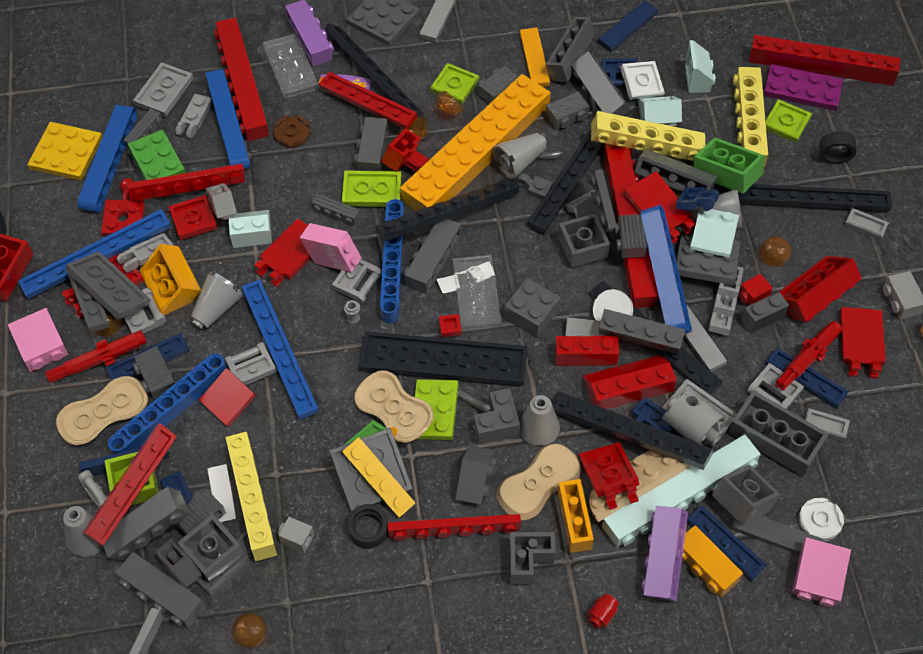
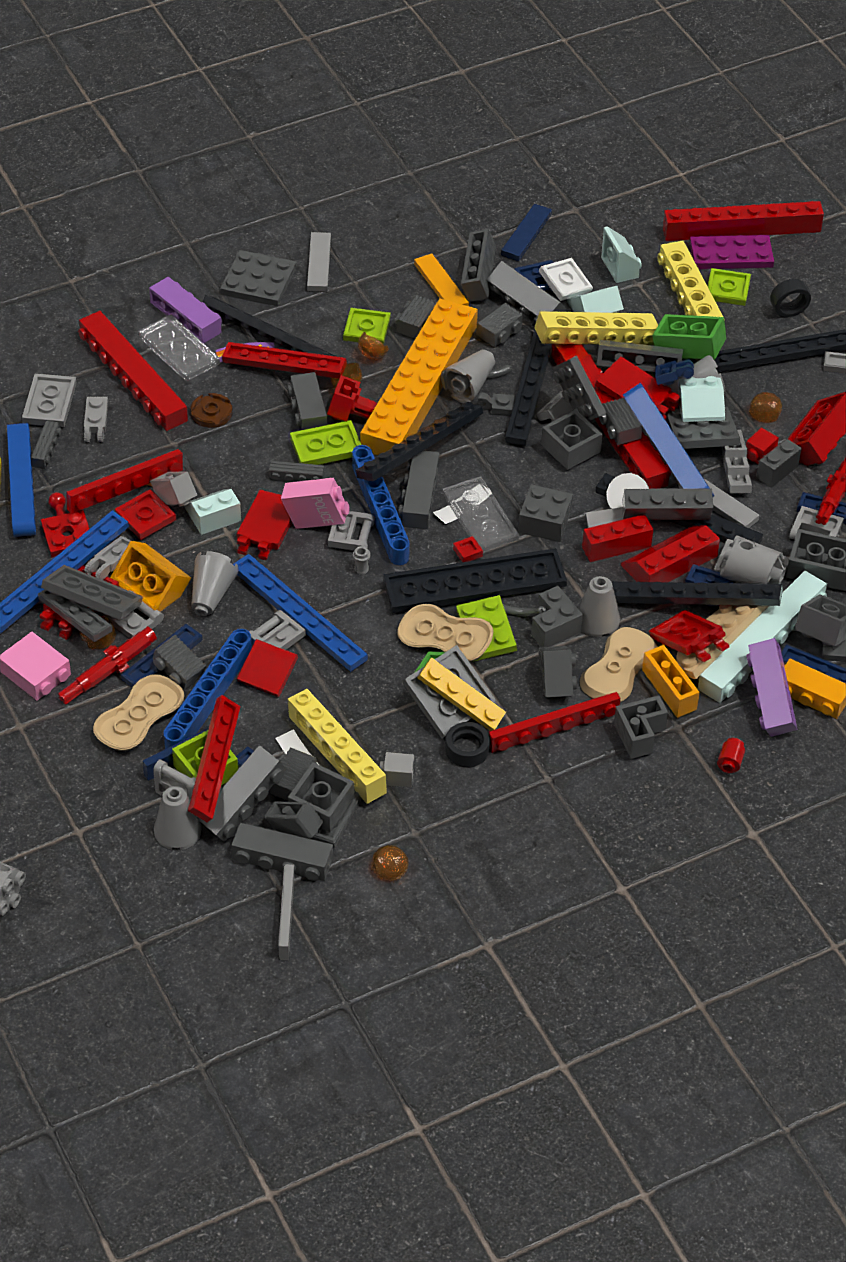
camera: 20 degrees left, 10 degrees down
bright green brick [128,129,186,180] -> none
blue beam [205,69,251,169] -> none

